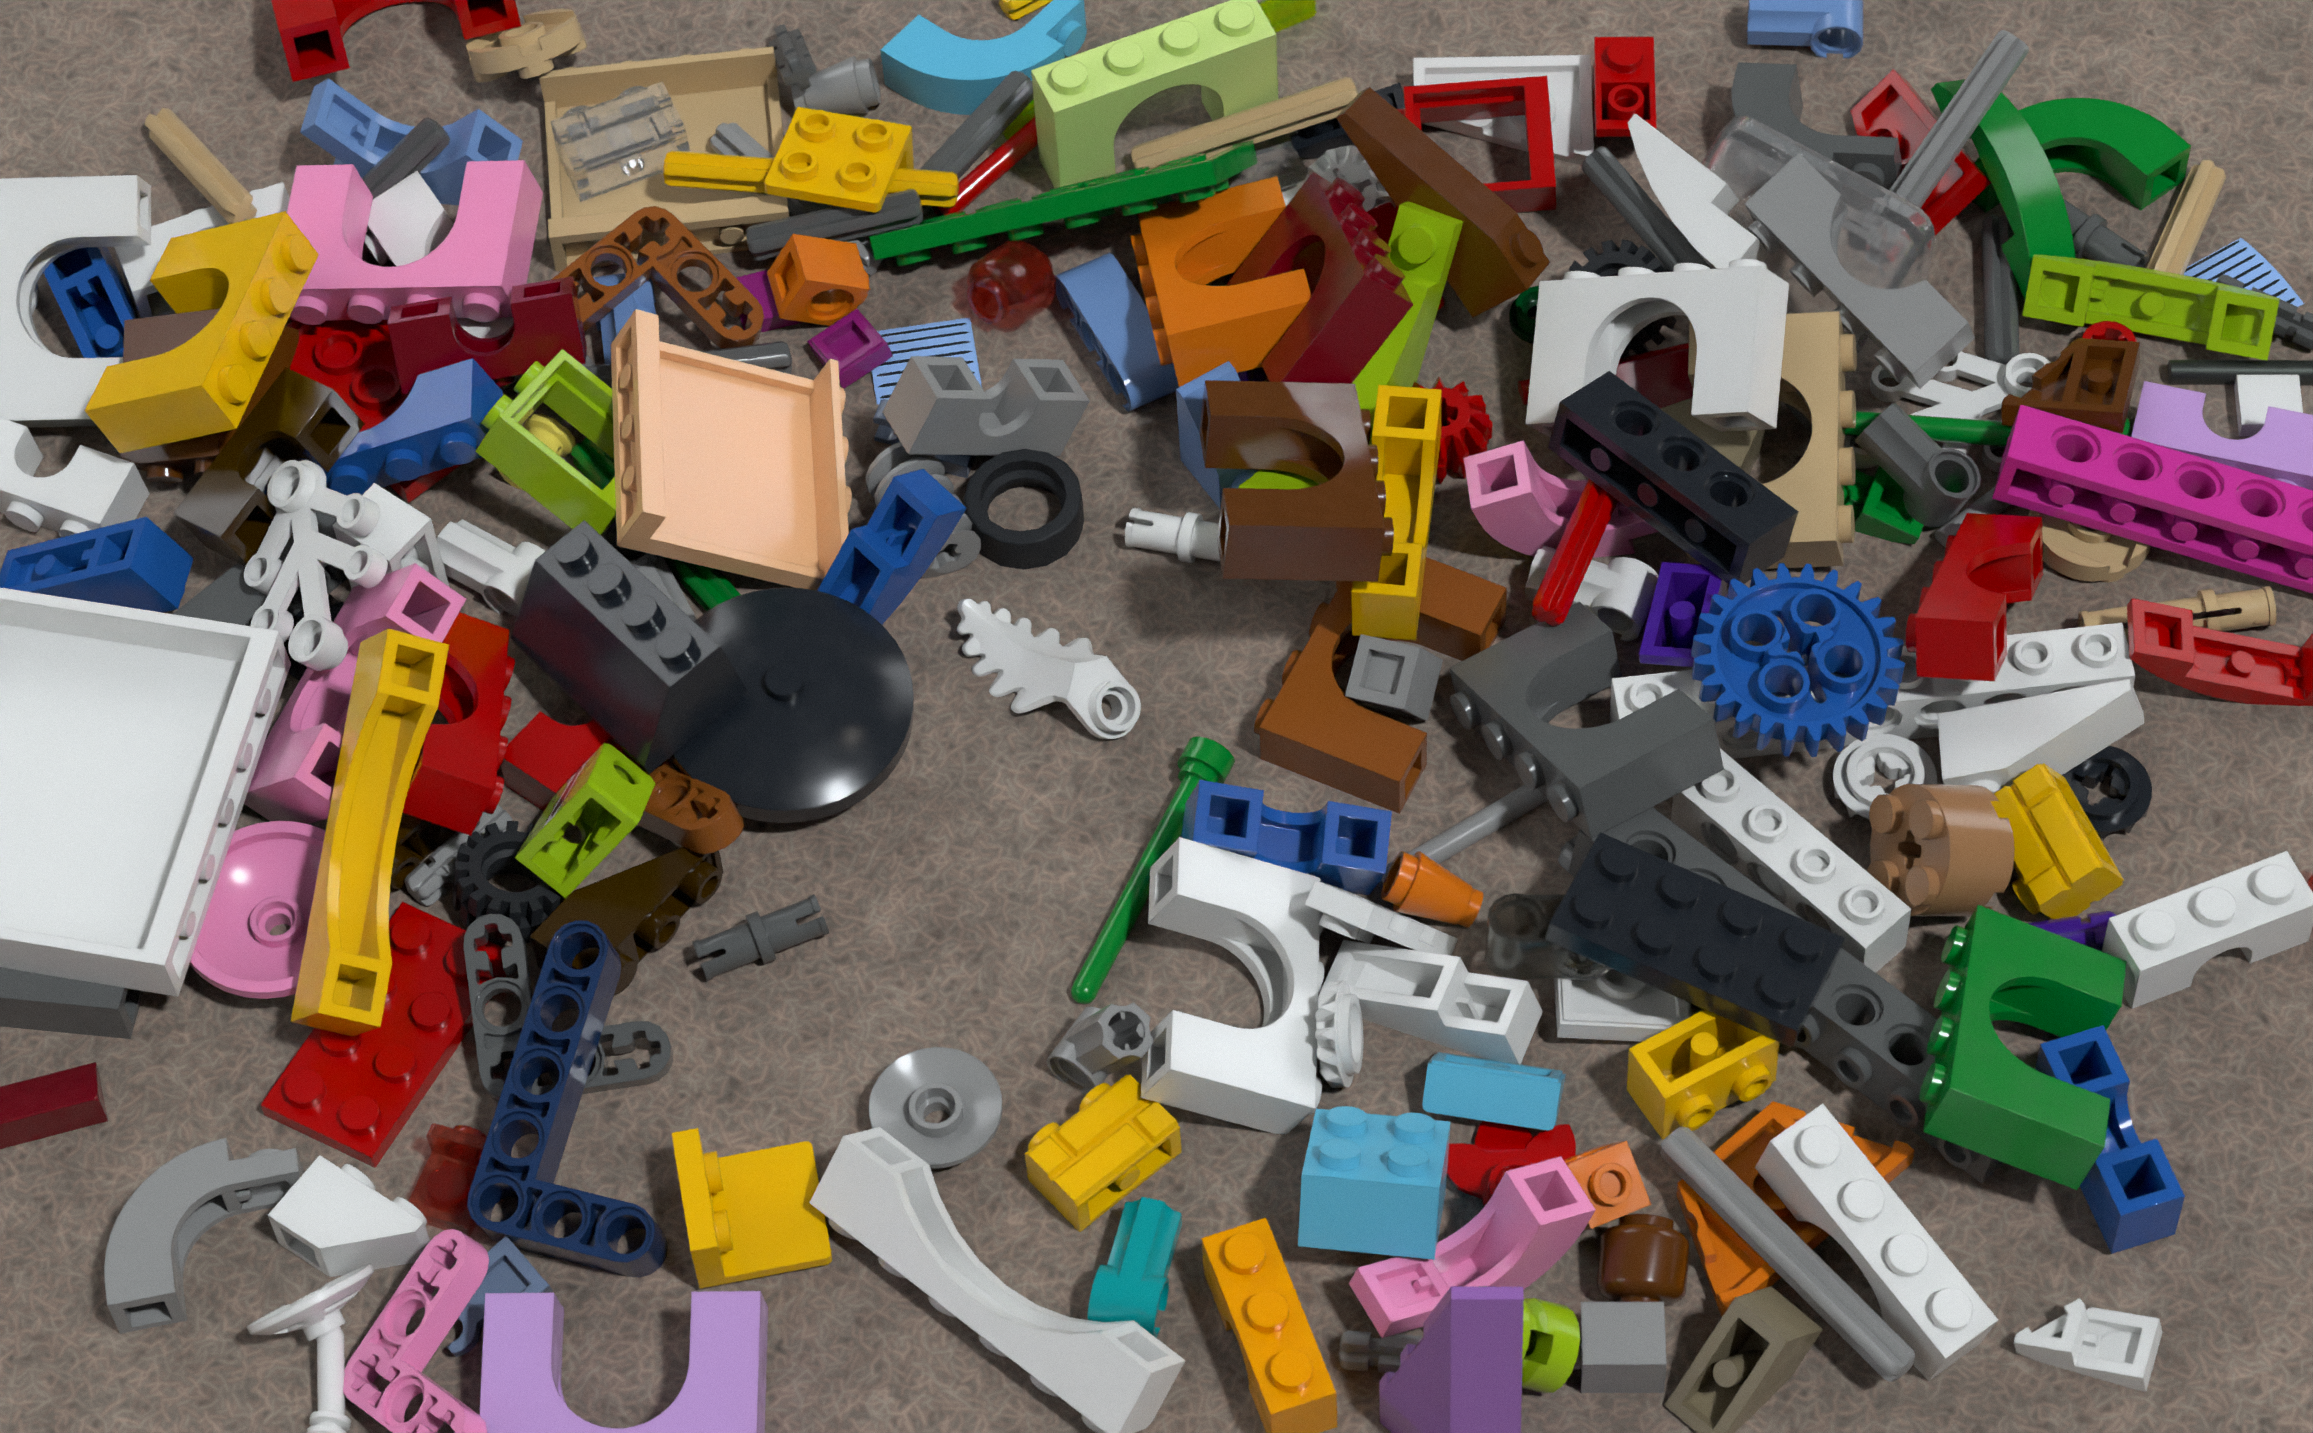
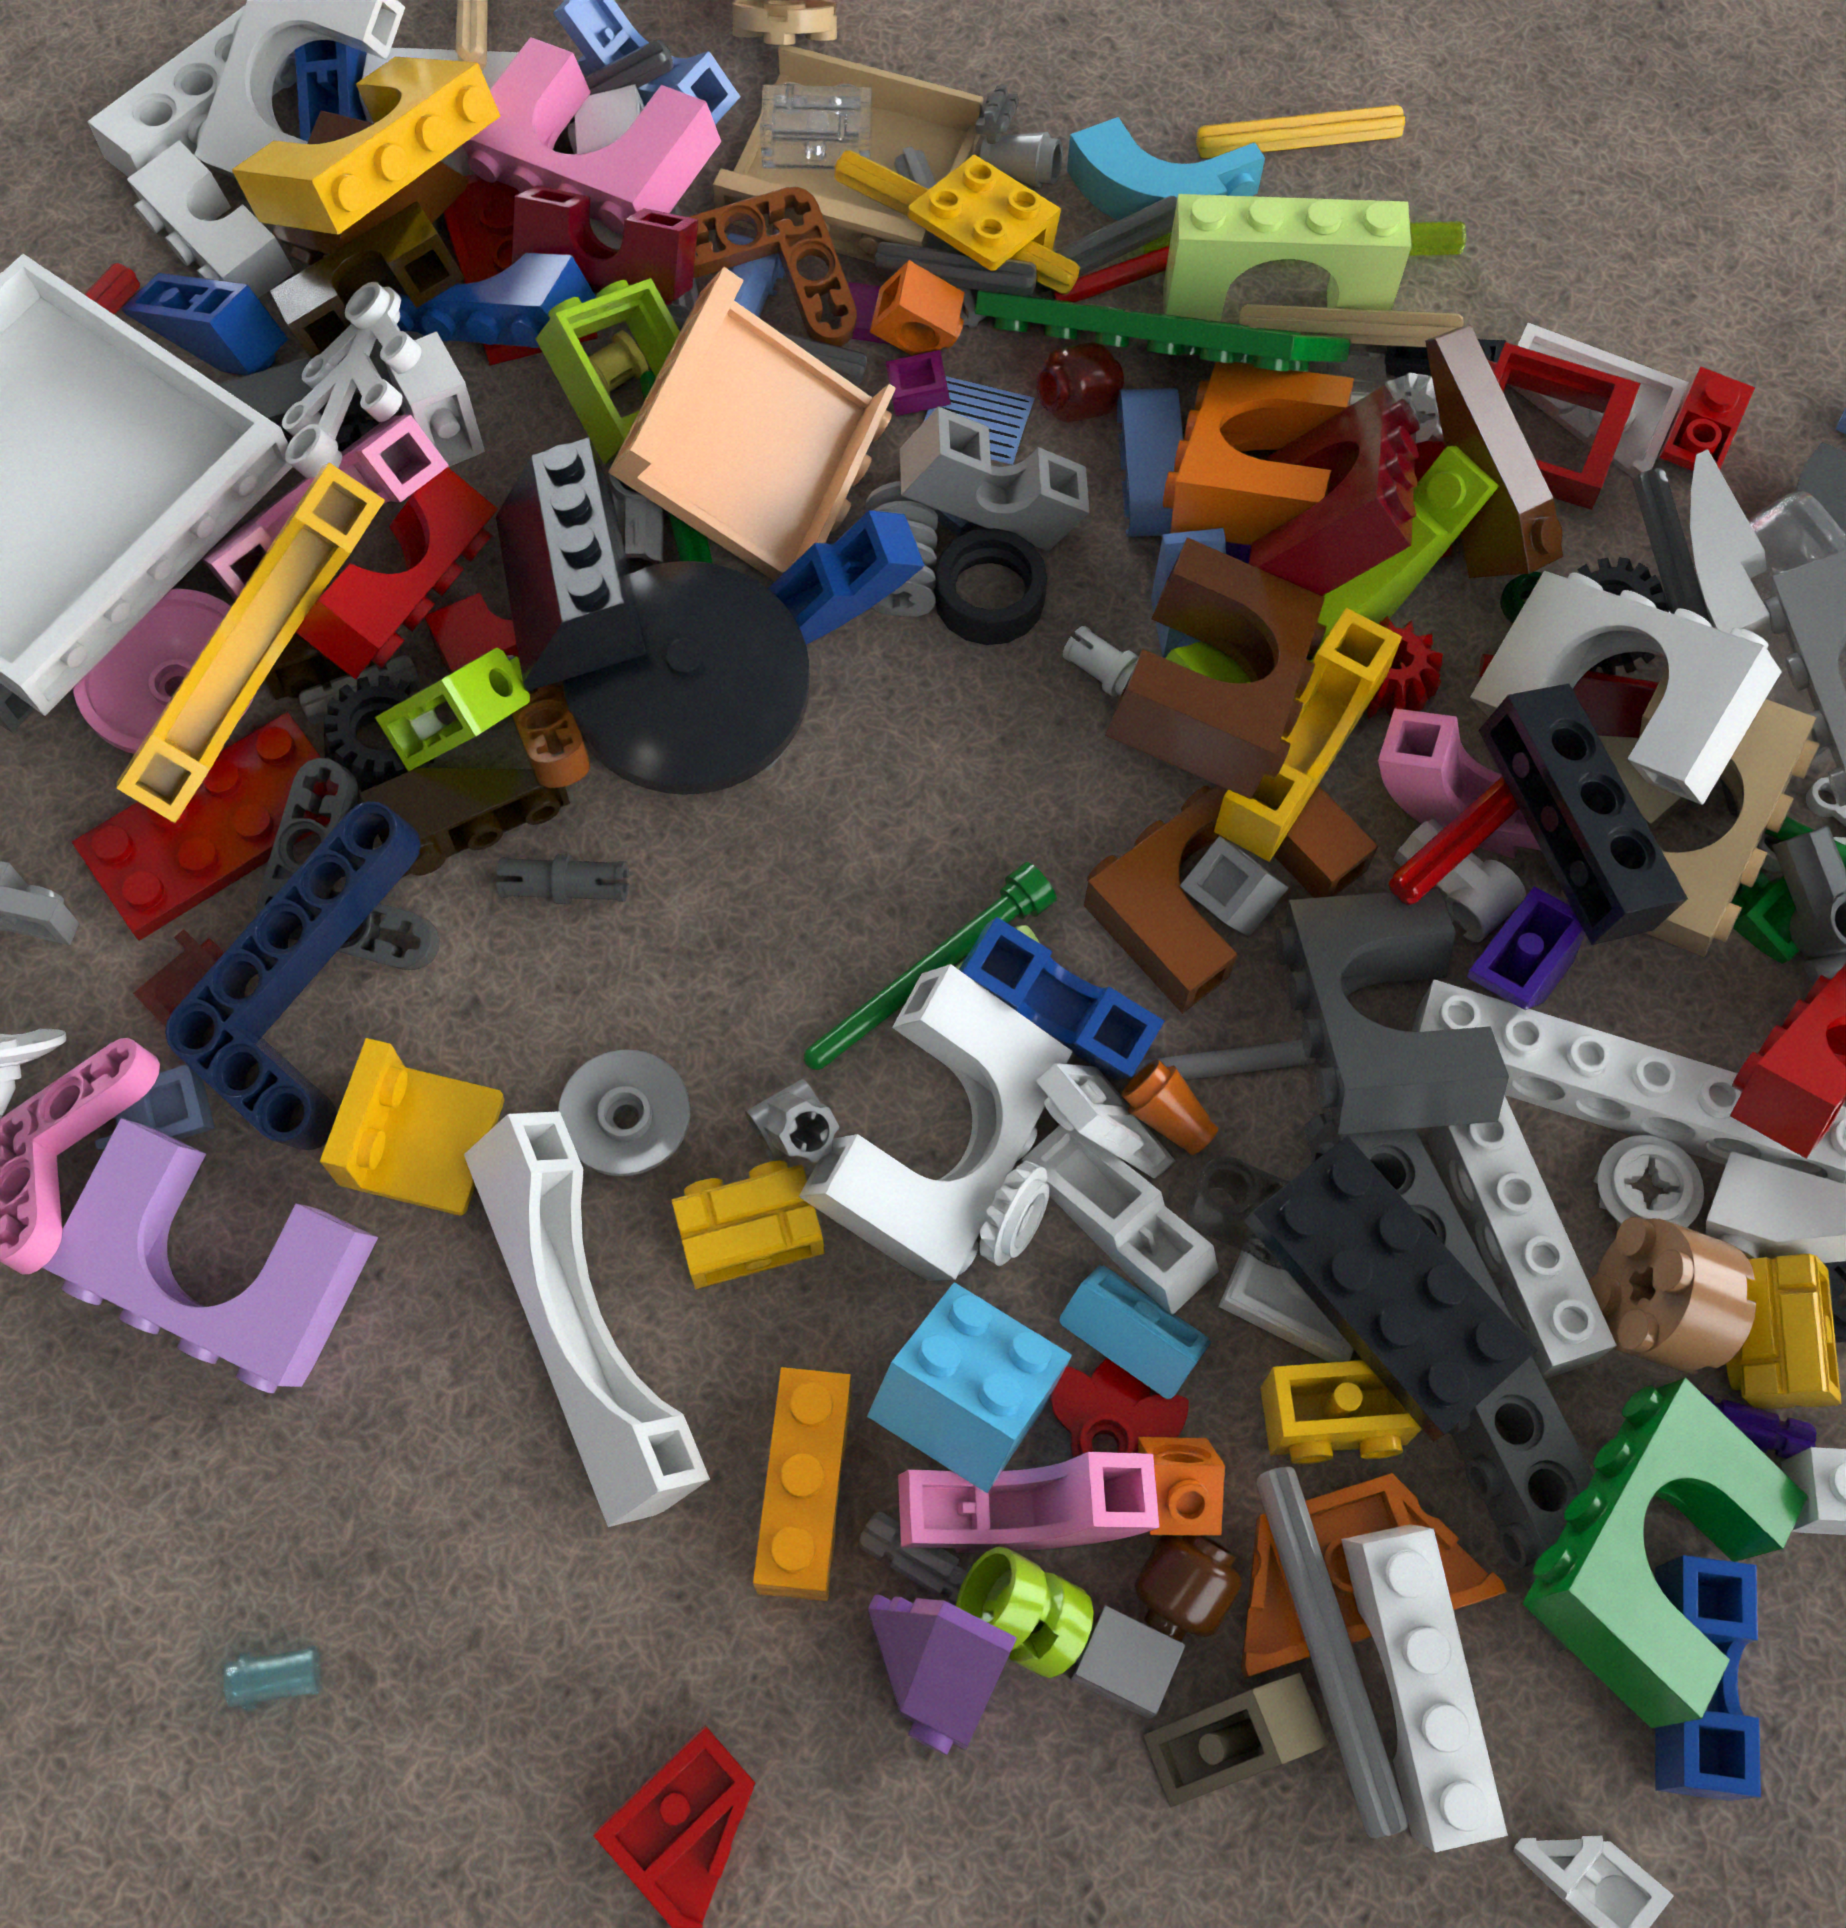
camera: 20 degrees right, 10 degrees up
white slope [268,1155,430,1277] -> none
white piece [437,519,545,623] -> none
white plant [957,599,1141,739] -> none
teal piece [1088,1197,1182,1338] -> none
blue gear [1691,563,1905,757] -> none

